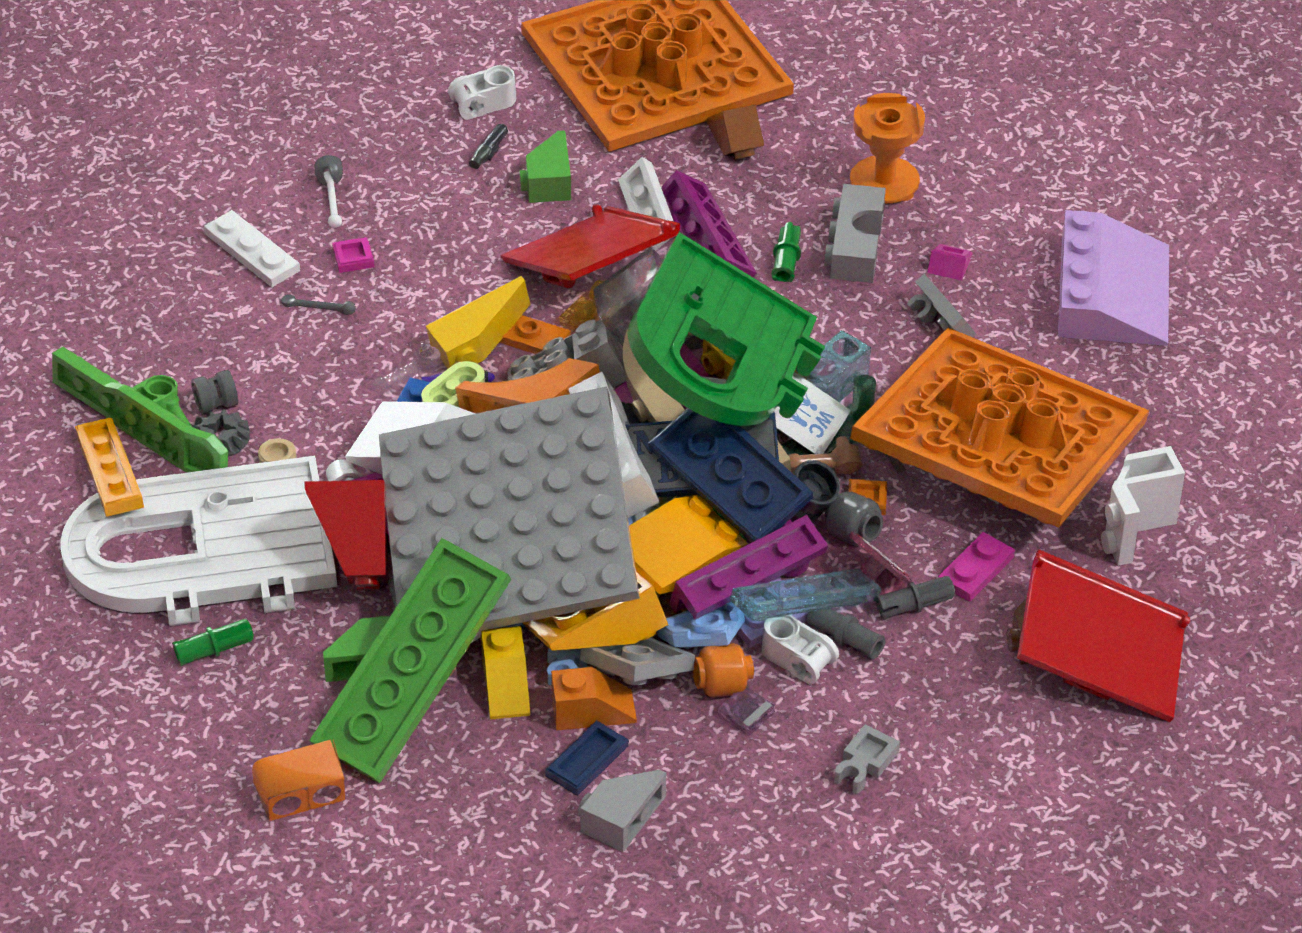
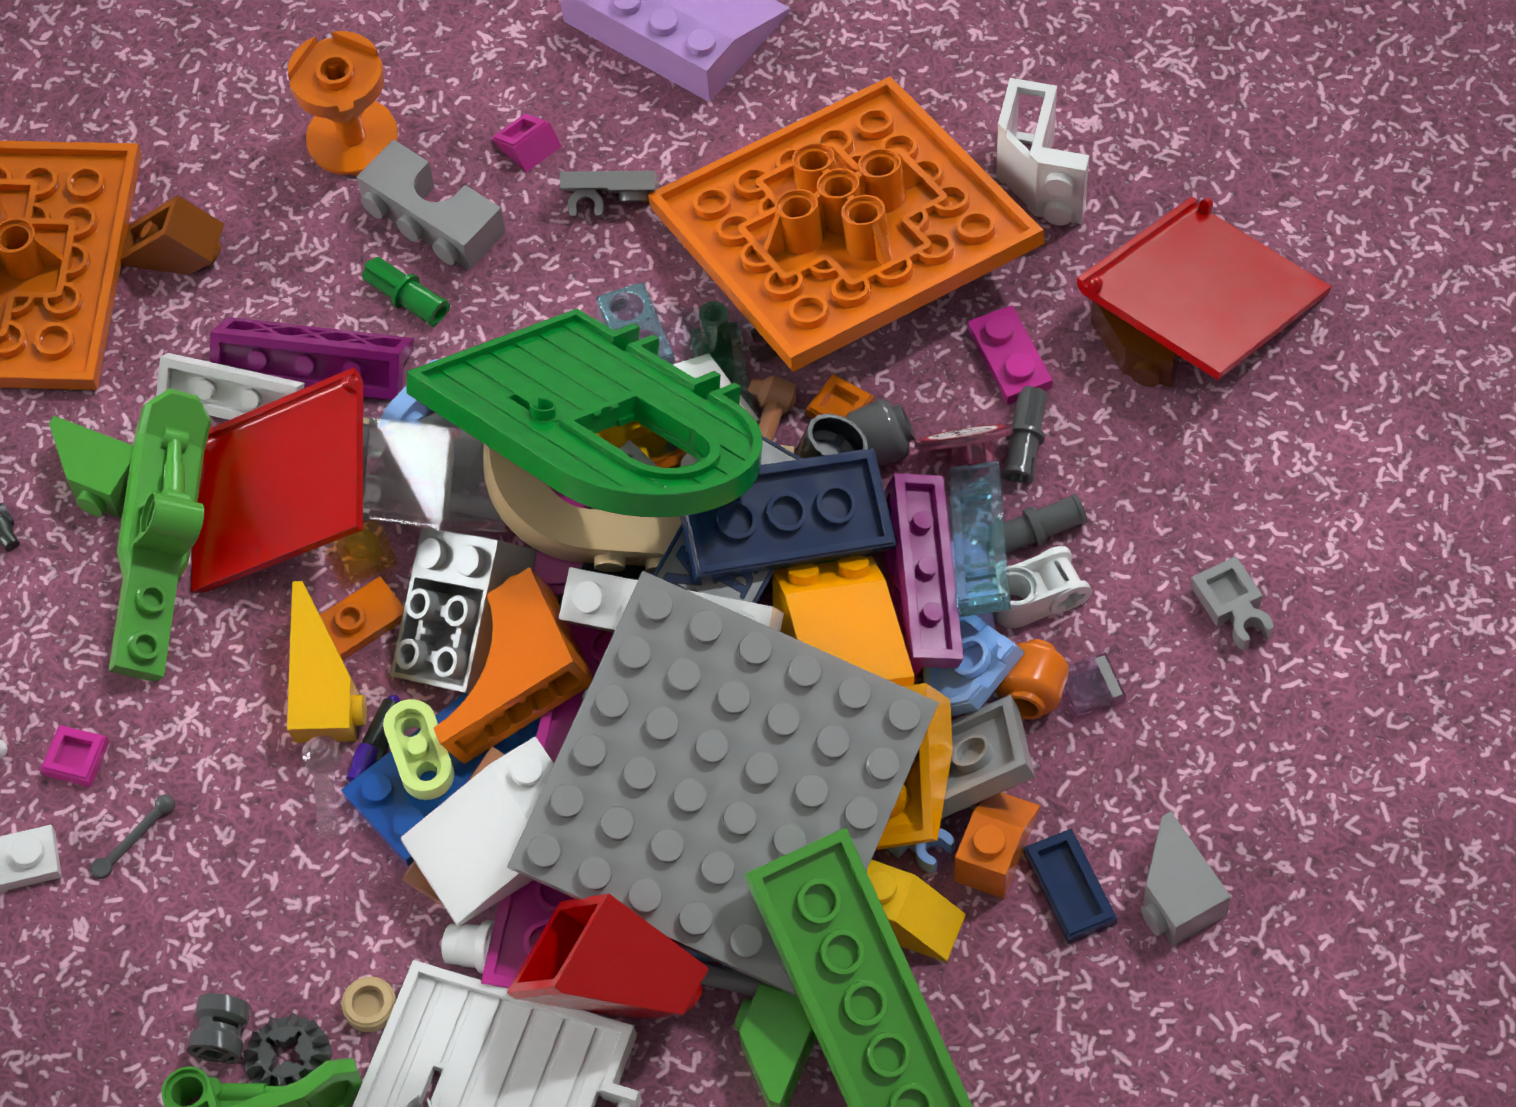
camera: 55 degrees left, 15 degrees up
none -> bright green piece [109,388,212,681]

